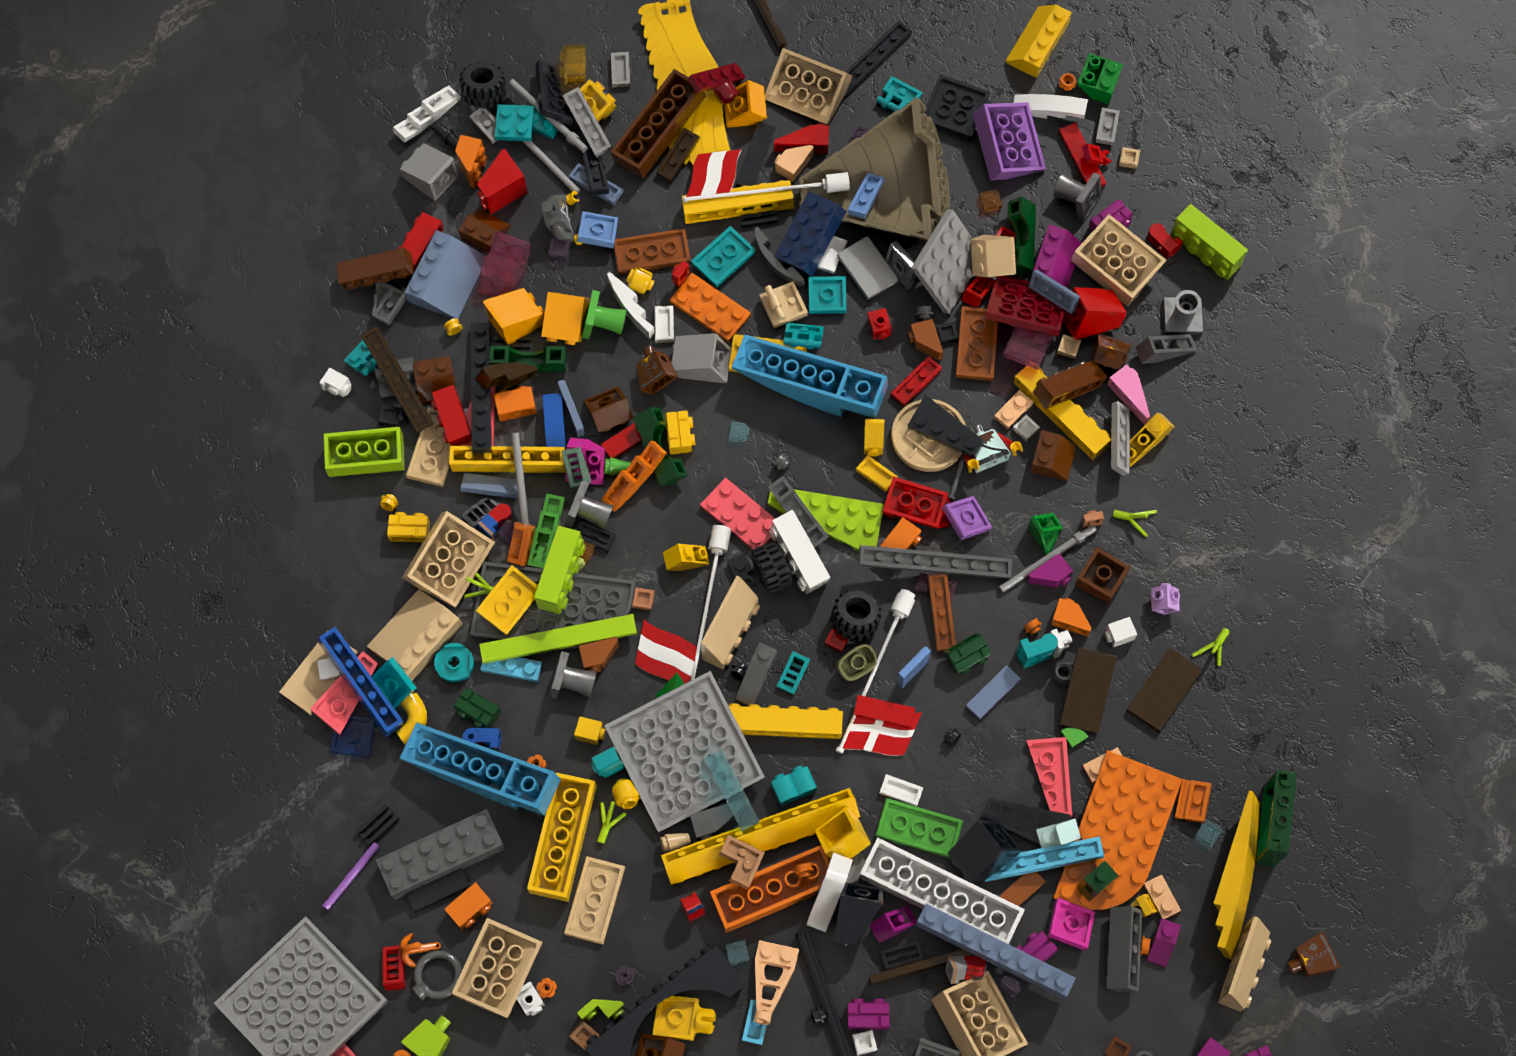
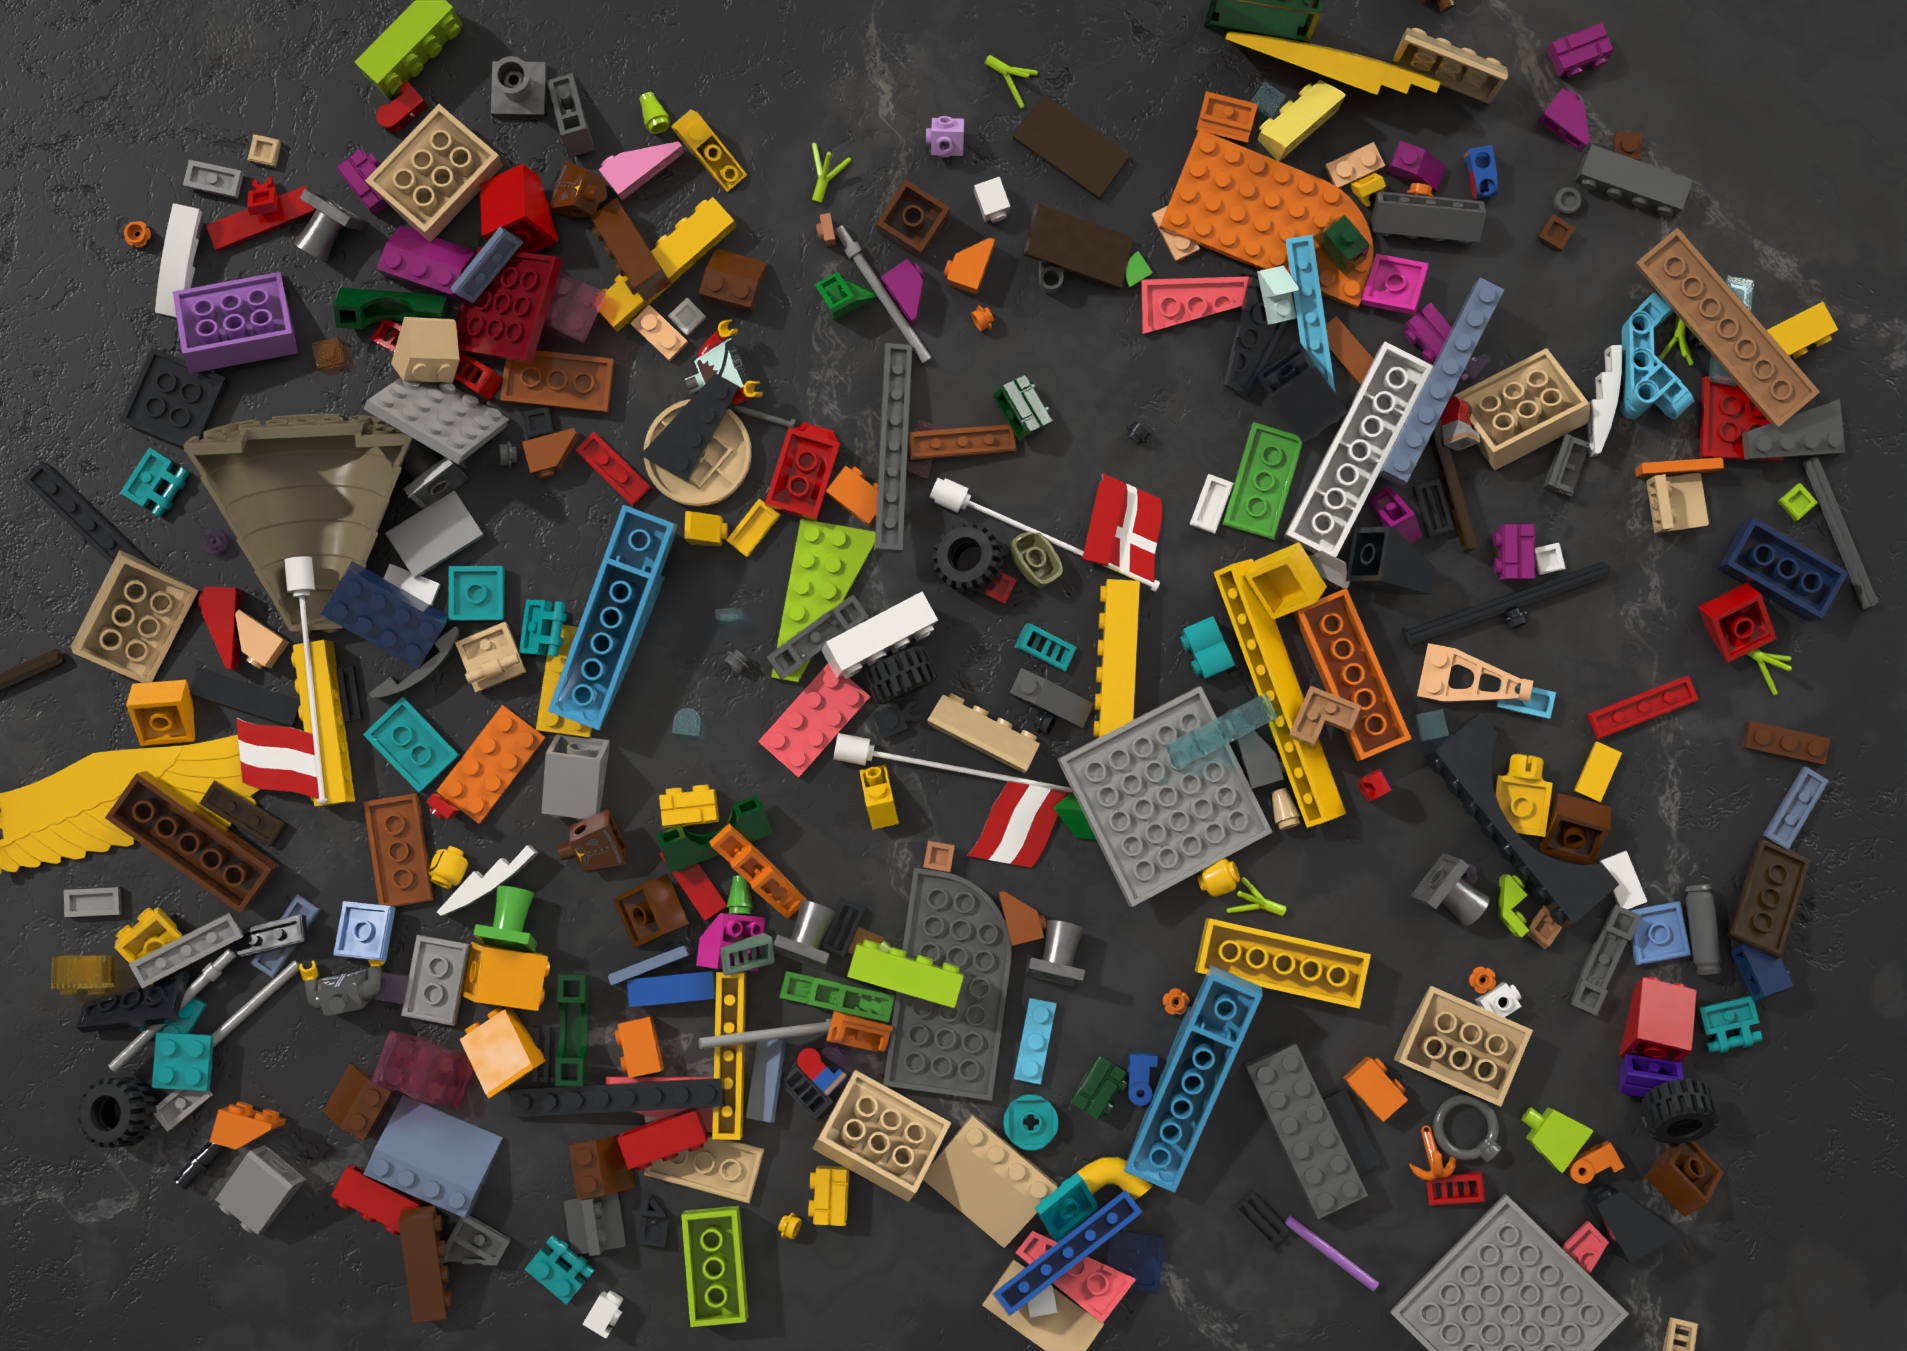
camera: 90 degrees left, 15 degrees up
dark brown tile [360,326,434,433] -> none
white slope [393,86,461,143] -> none
yellow bush [444,318,463,336] -> none
lime plant [464,573,494,598] -> none
yellow plate [475,565,538,635] -> none
dark brown slope [476,363,538,390] -> none
red slope [477,149,528,214] -> none
lime tile [479,614,637,664] -> none
tan tile [564,856,625,945] -> none
yellow brick [574,717,606,746] -> none
teal brick [591,746,625,779] -> none
white tile [655,306,674,343] -> none
dark red plate [687,63,746,105] -> none
orange plate [794,863,814,878] -> none
white beam [806,852,853,932] -> none
medium blue plate [848,173,885,219] -> none
red brick [867,308,892,340] -> none
medium blue tile [897,647,931,688] -> none
medium lavender tile [942,496,992,540] -> none
sand blue tile [966,665,1021,720] -> none
yellow slope [1005,5,1072,78] -> none
teal hips [1016,629,1072,669] -> none
tan plate [1057,334,1081,359] -> none
green slope [1077,53,1123,105] -> none
light grey plate [1111,401,1130,476] -> none
none -> light grey tile [401,935,472,1026]
none -> lime cone [639,92,670,134]
none -> clear light blue tile [715,608,743,622]
none -> light yellow slope [1257,80,1346,162]
none -> flat silver plant [1410,853,1490,926]
none -> blue leg [1463,145,1498,199]

